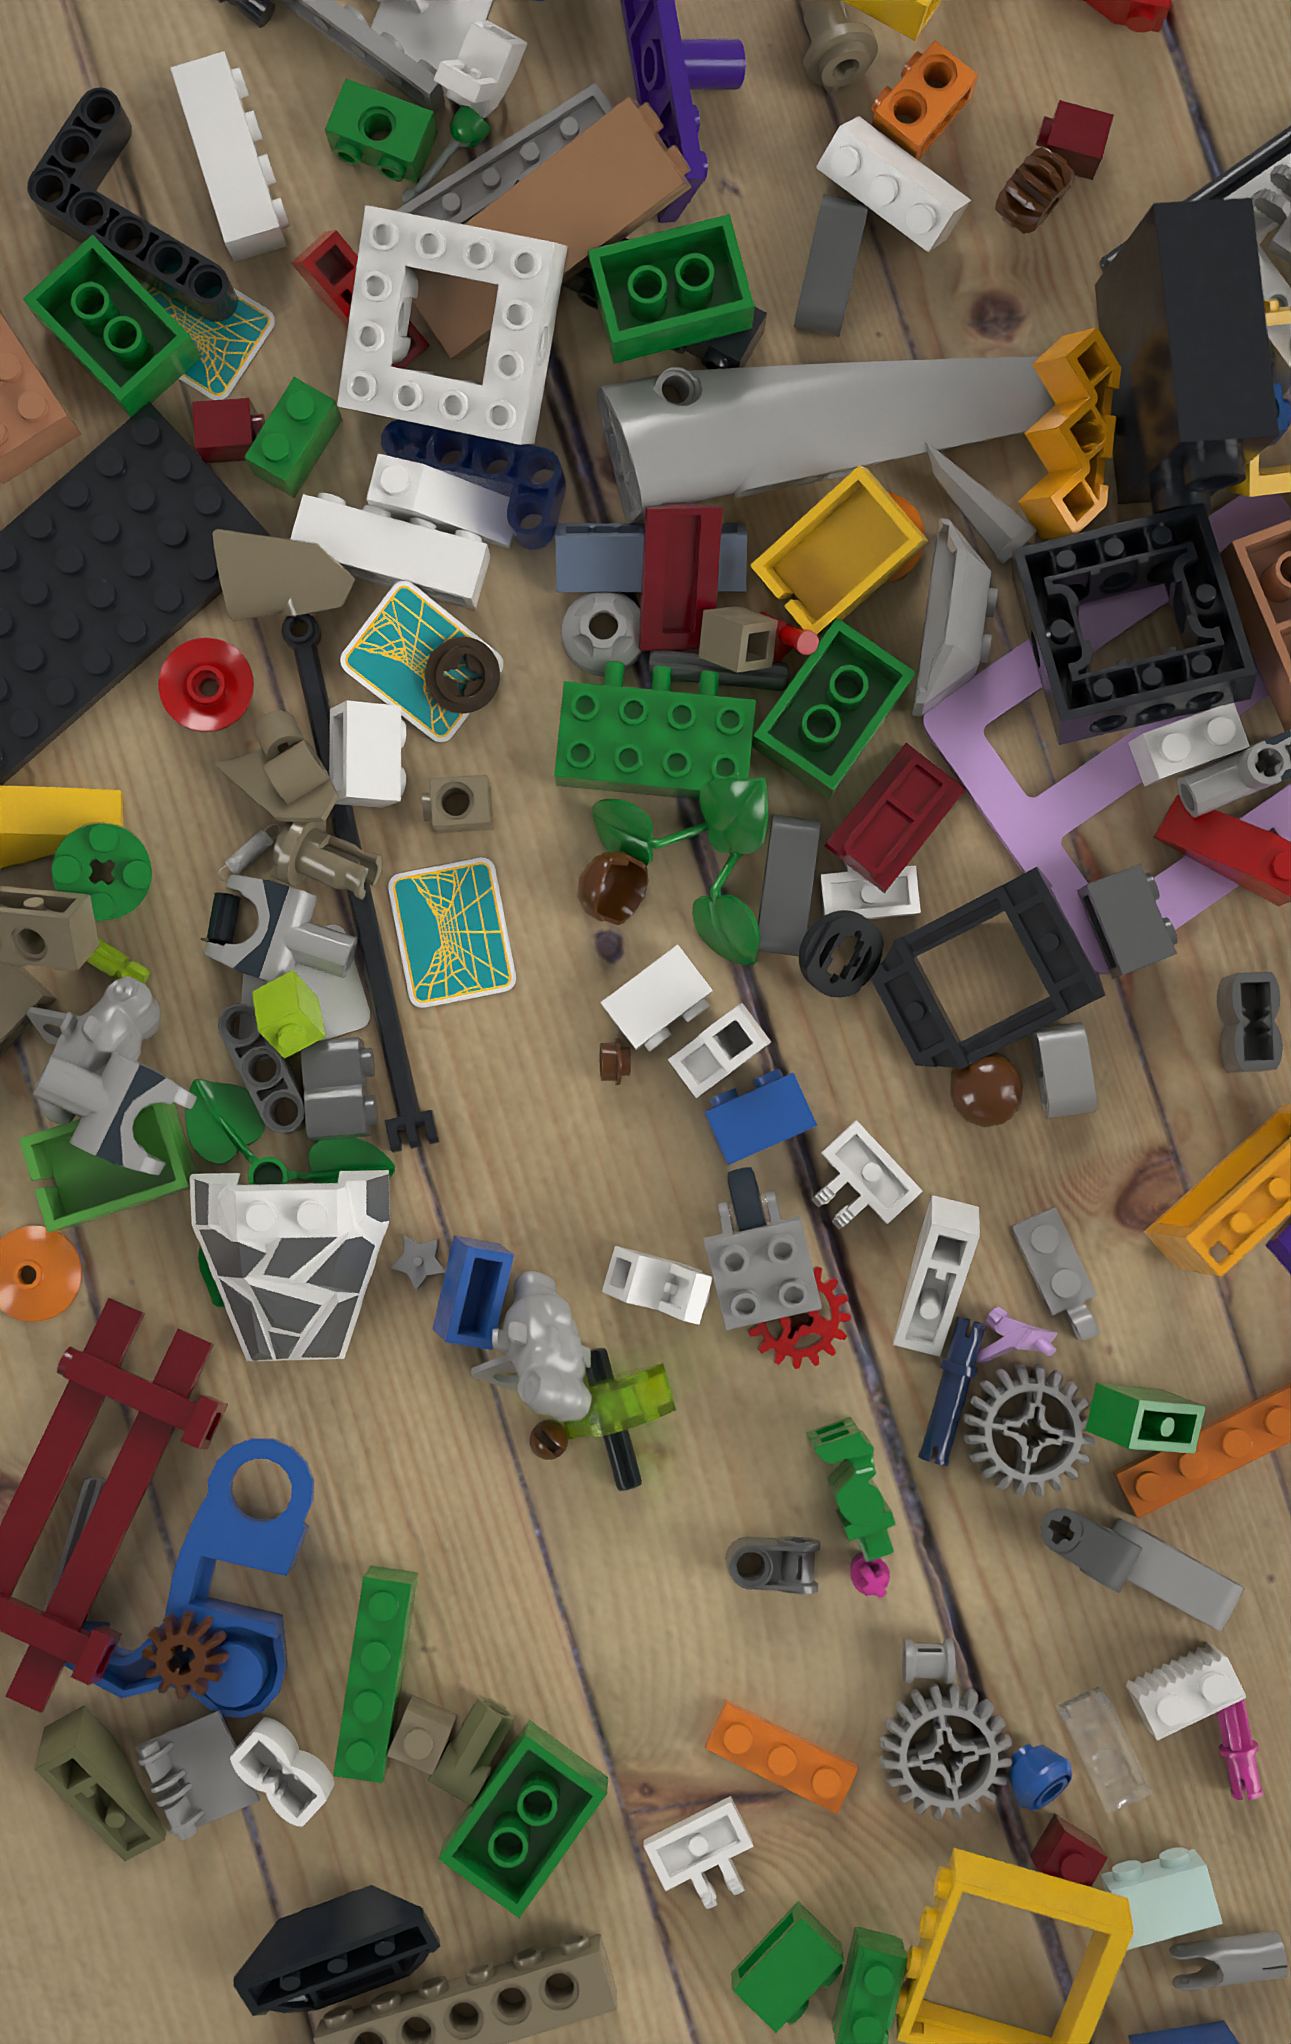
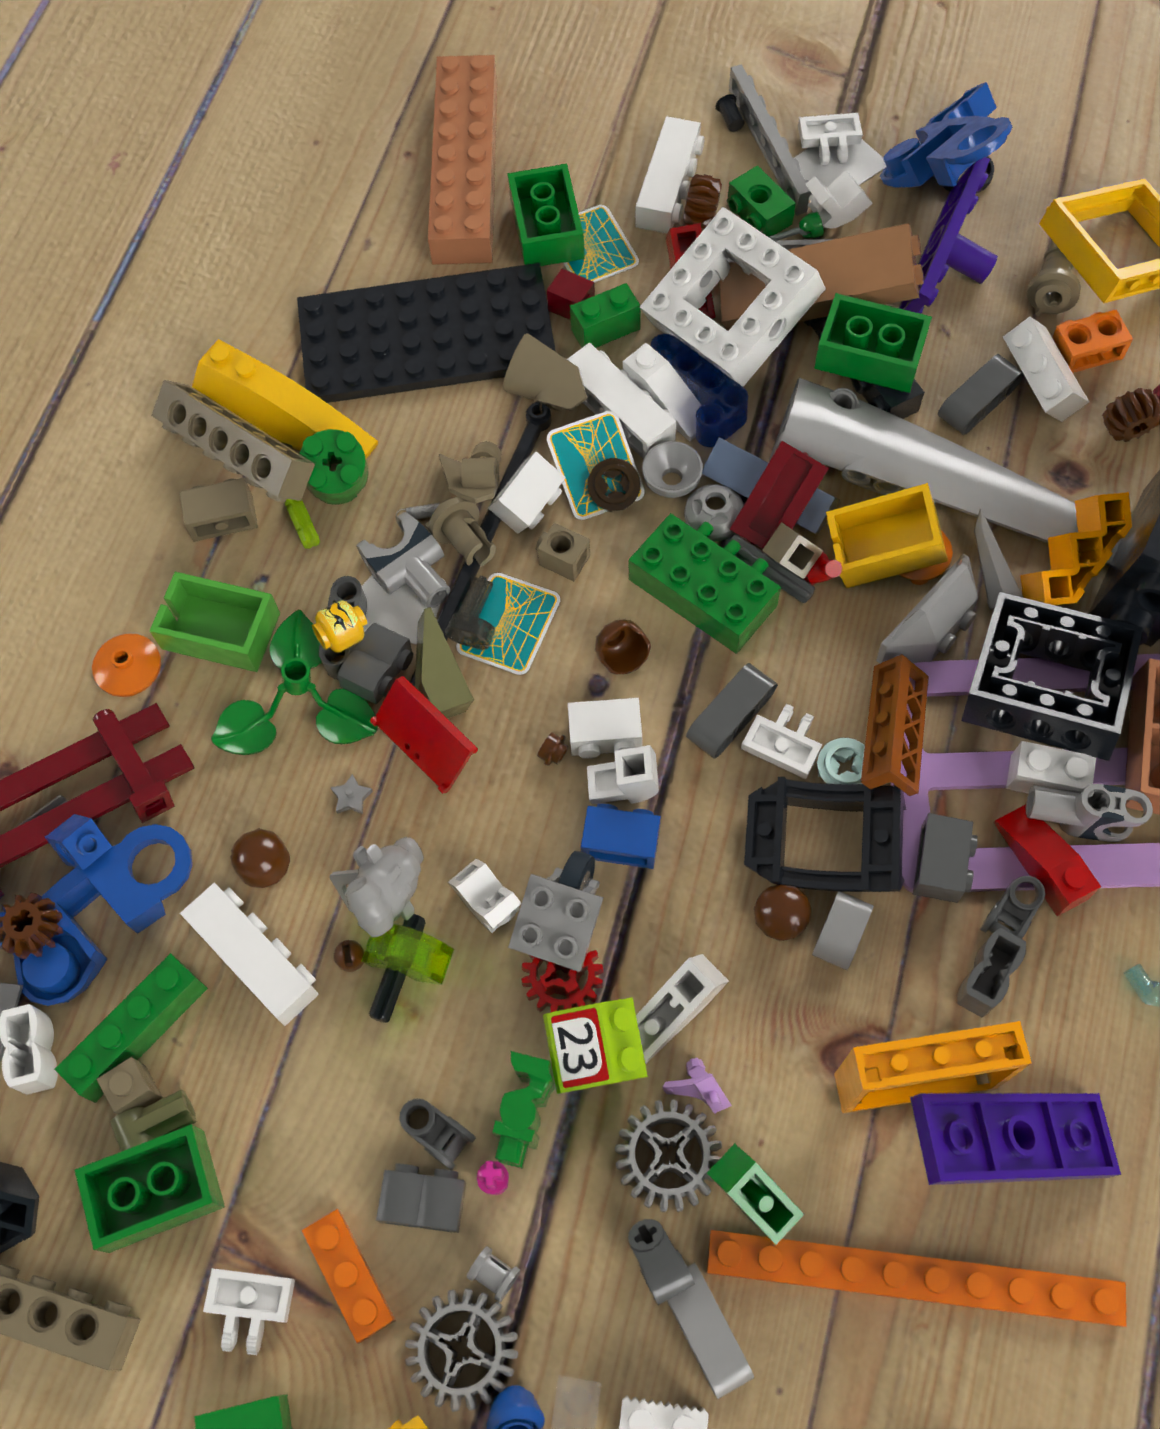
camera: 35 degrees right, 20 degrees down
light grey piece [26,976,161,1124] -> none
black beam [27,88,238,322] -> none
light grey connector [32,1052,197,1175] -> none
red dish [158,637,254,732] -> none
wedge [190,1170,390,1361] -> none
black piece [200,892,242,946] -> none
lime brick [252,970,326,1059] -> none
blue piece [432,1235,514,1350] -> none
green plant [592,777,768,965] -> none
green brick [752,618,916,800] -> none
black piece [798,910,884,998] -> none
white hinge [811,1120,922,1229] -> none
dark red piece [824,743,966,894] -> none
dark blue pin [918,1316,987,1466] -> none
light grey plate [1009,1207,1100,1341] -> none
none -> blue brick [45,814,112,870]
none -> white brick [180,882,319,1026]
none -> reddish brown hair [230,828,290,888]
none -> yellow head [312,600,368,652]
none -> red door [370,676,478,794]
none -> dark grey brick [376,1164,466,1233]
none -> olive slope [415,607,474,718]
none -> clear smoke piece [445,575,496,650]
none -> slope [543,997,648,1094]
none -> light grey piece [642,441,703,498]
none -> reddish brown gear [683,174,722,229]
none -> light aqua gear [817,738,865,784]
none -> dark orange fence [861,654,929,796]
none -> dark grey piece [980,876,1045,939]

